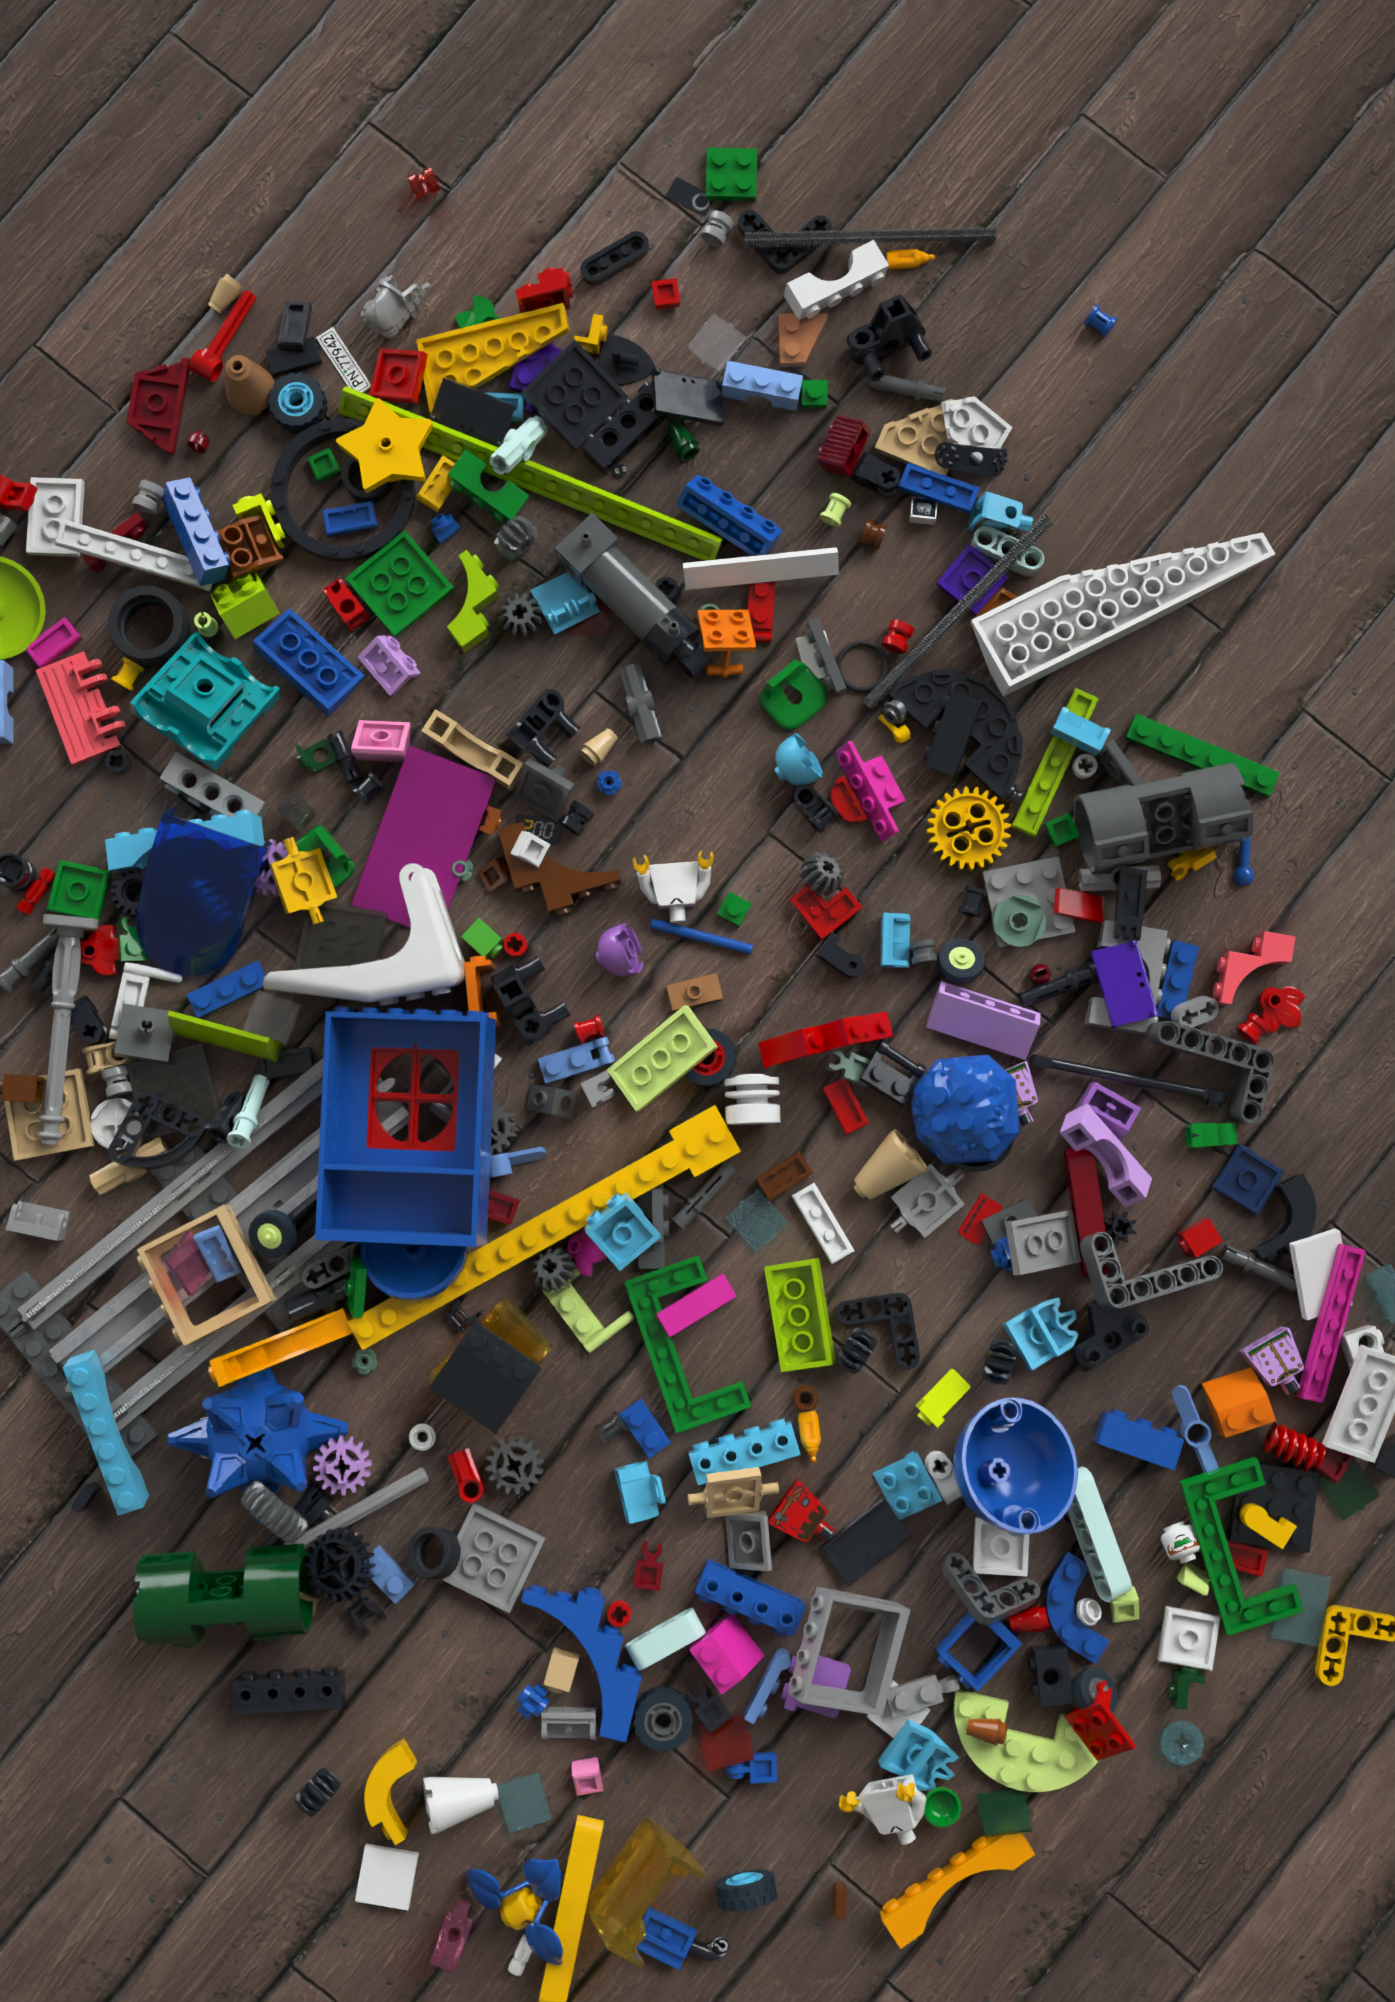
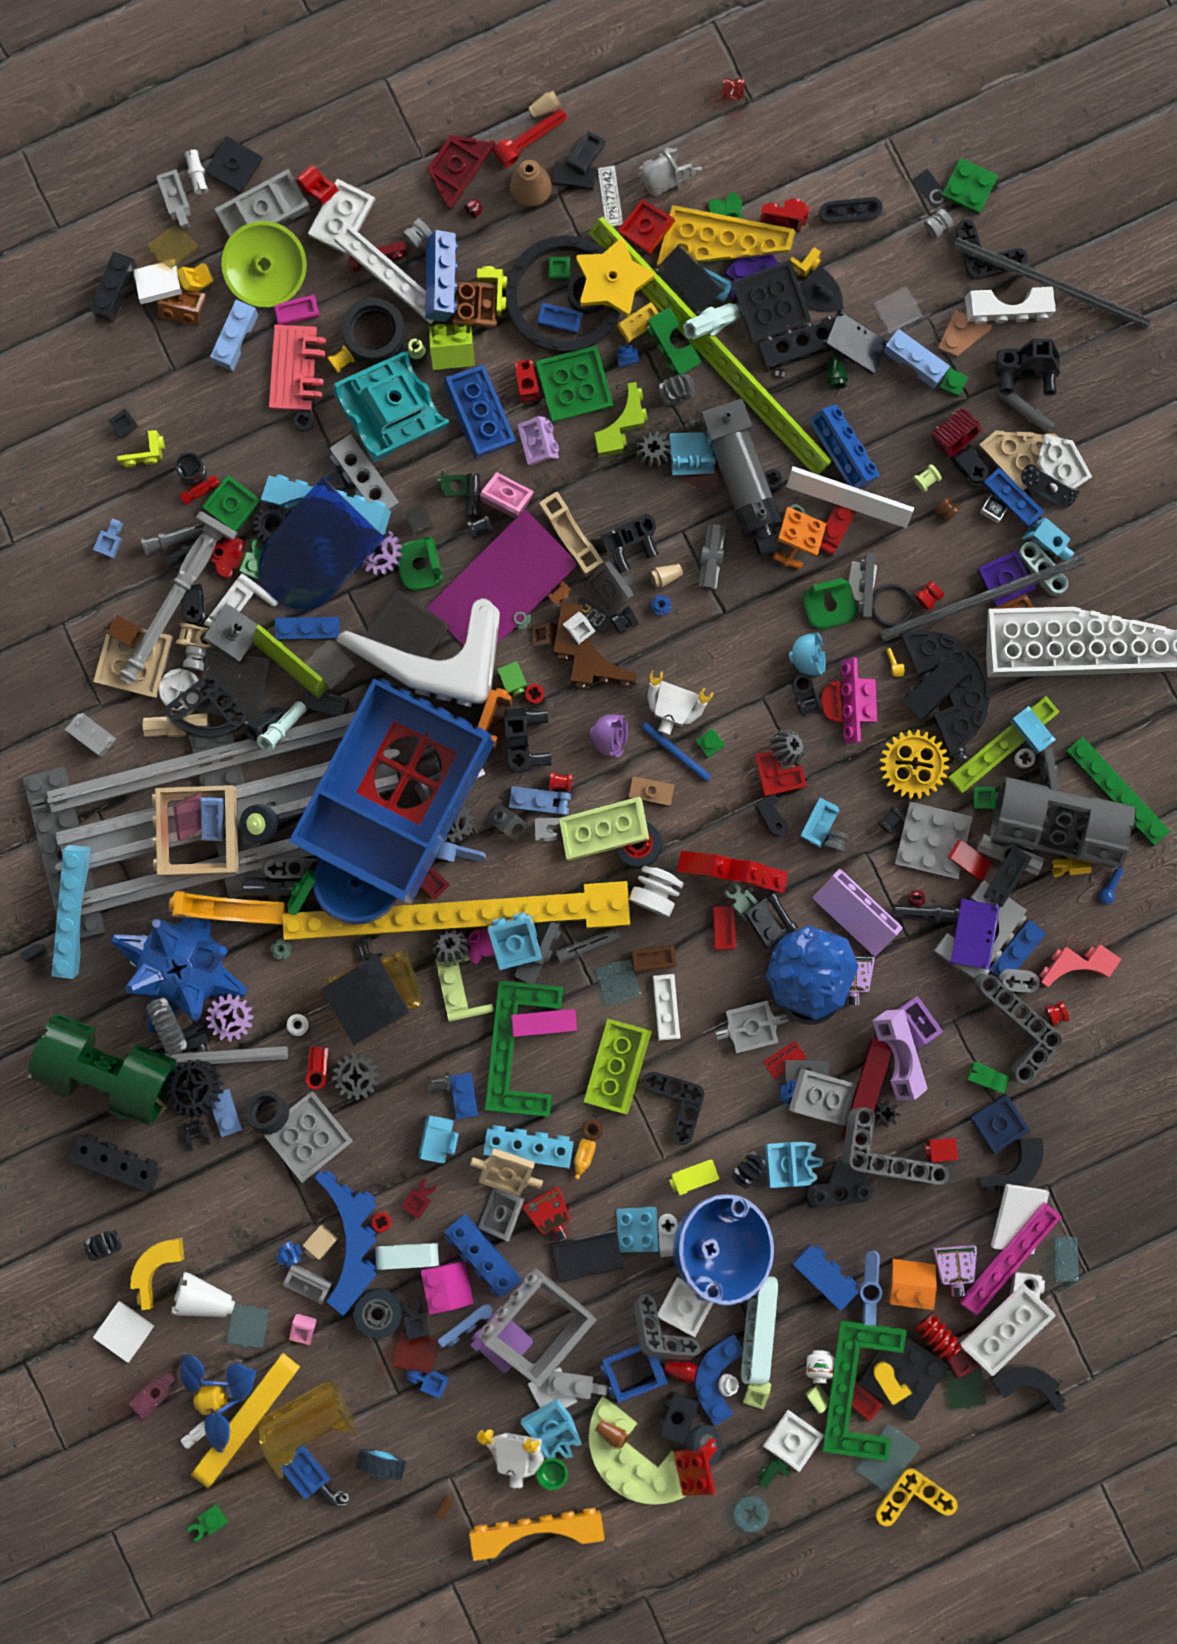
camera: 30 degrees right, 0 degrees up
black wheel [268,372,328,434] -> none
yellow plate [269,837,337,925] -> none
red plate [652,278,680,310] -> none
black gear [836,1327,877,1374] -> none
tan cone [853,1129,927,1199] -> none
dark grey plate [883,700,907,724] -> none
light orange piece [887,249,935,270] -> none
black wheel [937,939,985,984] -> none
clear green piece [977,1789,1032,1837] -> none
sand green plate [992,895,1046,948] -> none
black hinge [1030,1054,1228,1108] -> none
dark grey pin [1219,1244,1297,1292] -> none
red plate [1258,986,1305,1033] -> none

